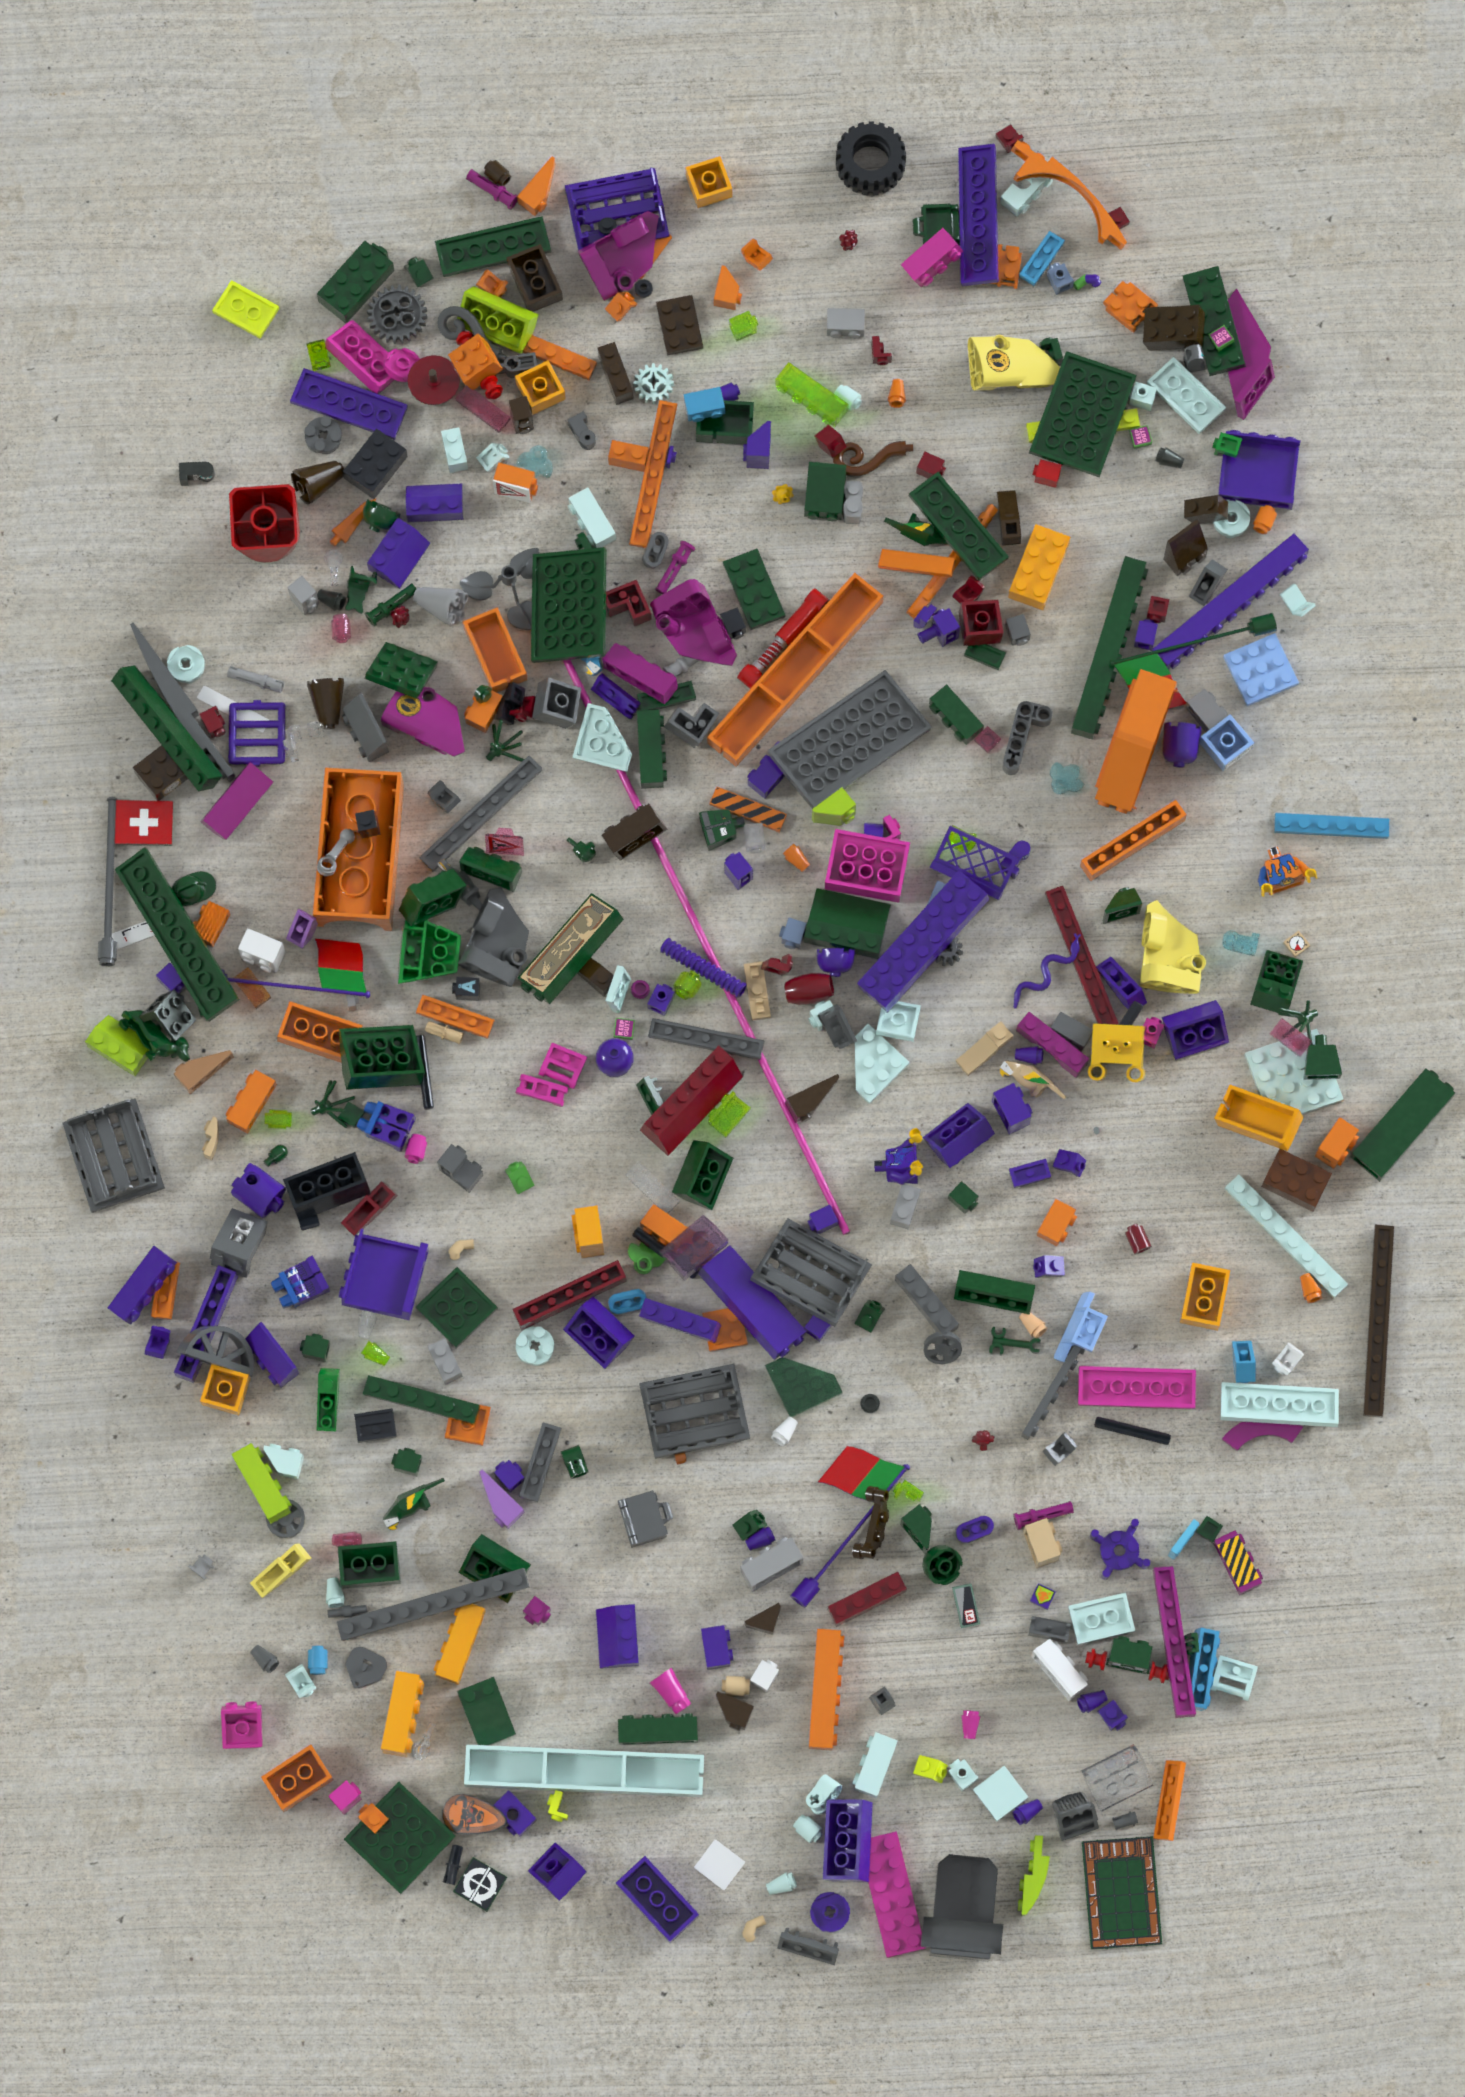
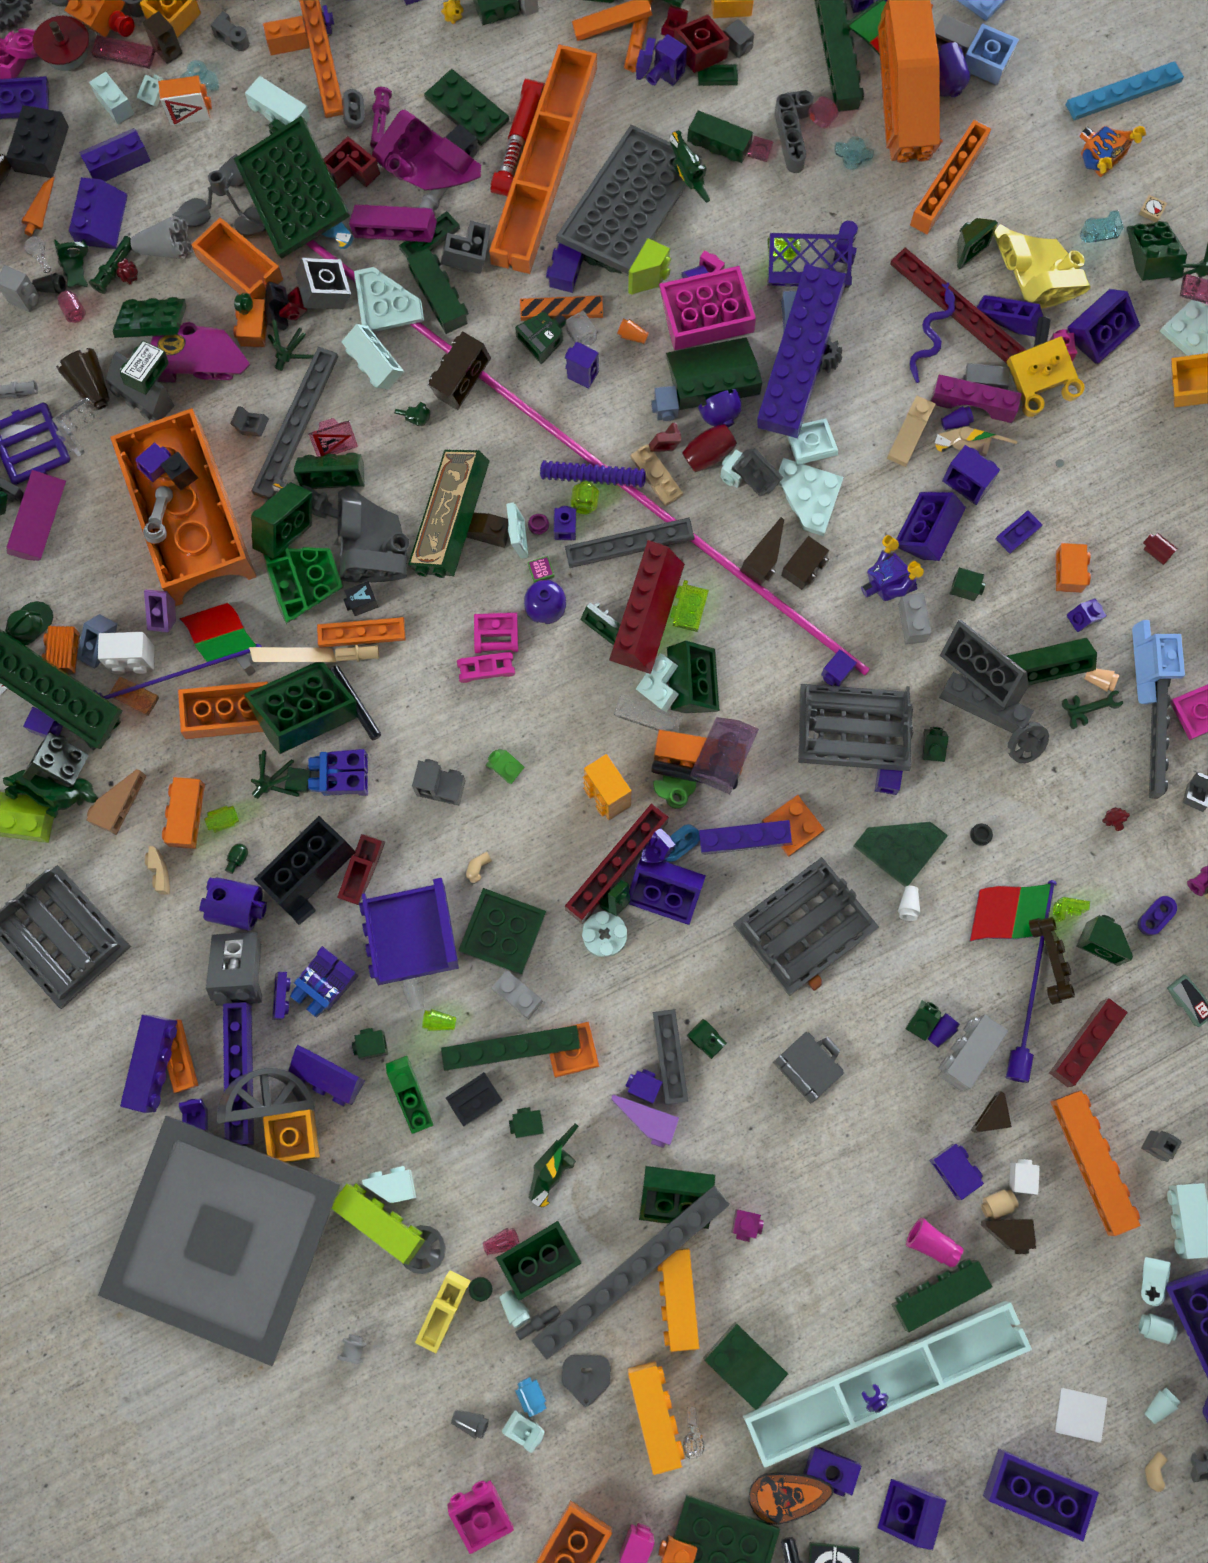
camera: 25 degrees left, 0 degrees up
dark green cylinder [363,499,401,533] -> none
dark pink brick [404,1134,427,1164] -> none
neon yellow bracket [547,1790,569,1822] -> none
dark purple hinge [590,673,640,719] -> none
dark purple slope [596,1604,639,1669] -> none
dark purple brick [698,1245,806,1360] -> none
dark green cylinder [922,1545,963,1585] -> none
dark purple bracket [1052,1149,1086,1177] -> none
none -> sand blue slope [76,614,118,669]
none -> baseplate [98,1116,341,1366]
none -> brick [120,340,169,395]
none -> dark purple brick [135,442,171,482]
none -> tan sticker [249,647,336,662]
none -> dark purple plate [272,972,291,1020]
none -> light aqua brick [342,324,404,390]
none -> dark green plate [469,1277,493,1302]
none -> dark green bracket [599,880,630,916]
none -> light aqua plate [636,653,679,712]
none -> dark purple plate [641,828,676,863]
none -> dark green animal [670,130,710,203]
none -> dark brown brick [781,536,829,590]
none -> clear pink piece [809,96,839,128]
none -> dark purple plate [862,1384,889,1413]
none -> dark grey slope [940,620,1029,708]

